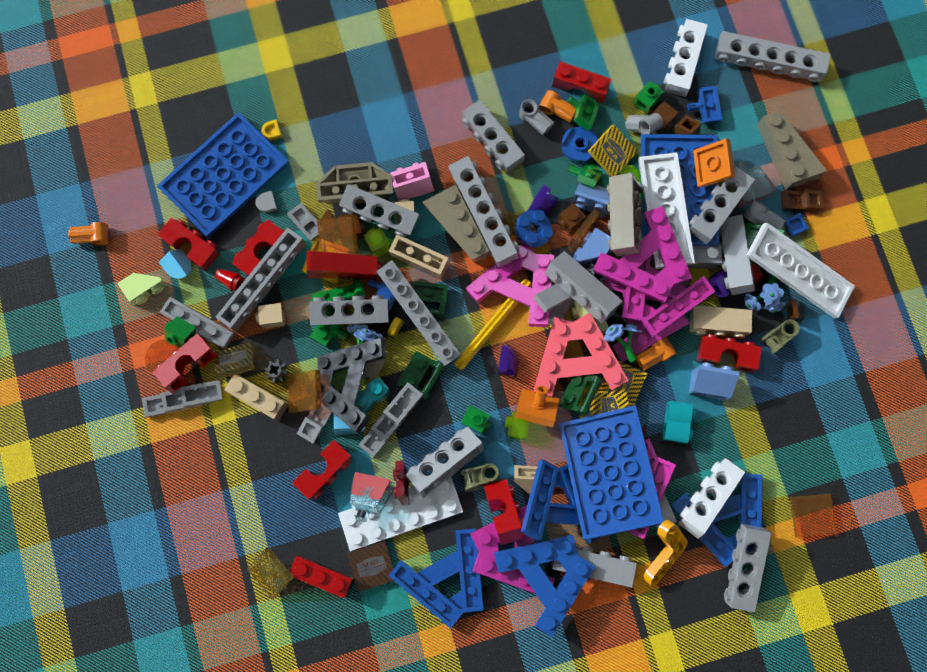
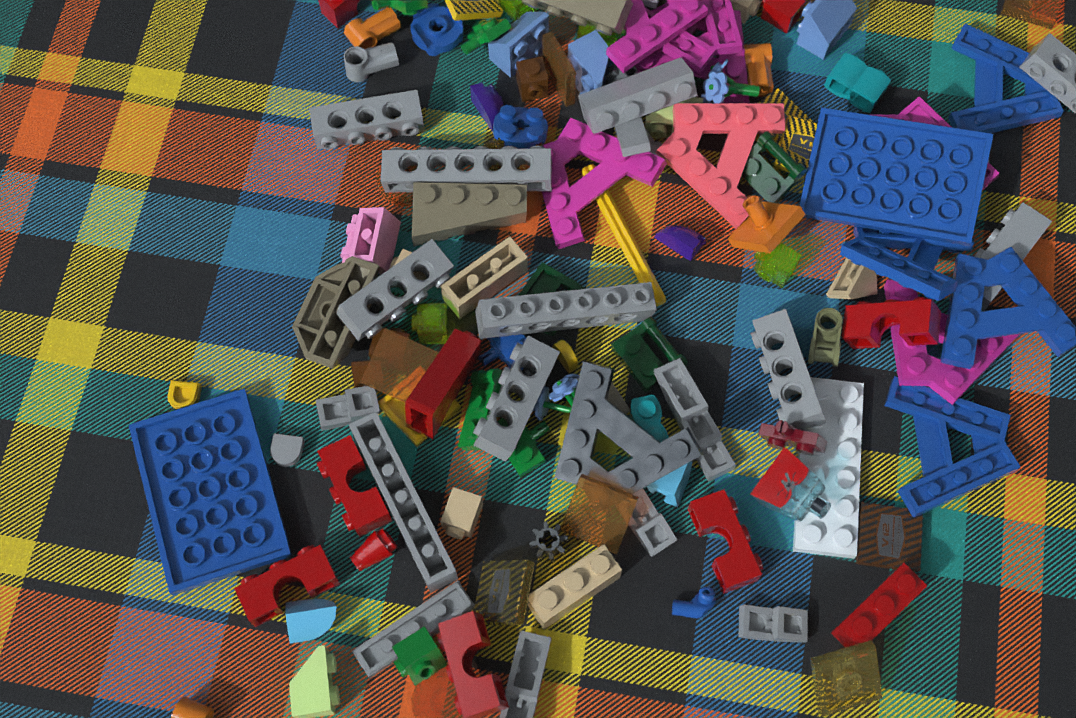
camera: 65 degrees left, 10 degrees down
green brick [461,405,492,435] -> none
light orange beam [643,520,688,586] -> none
white brick [678,458,745,538] -> none
none -> blue arm [672,587,716,619]
none -> light grey slope [738,604,808,643]

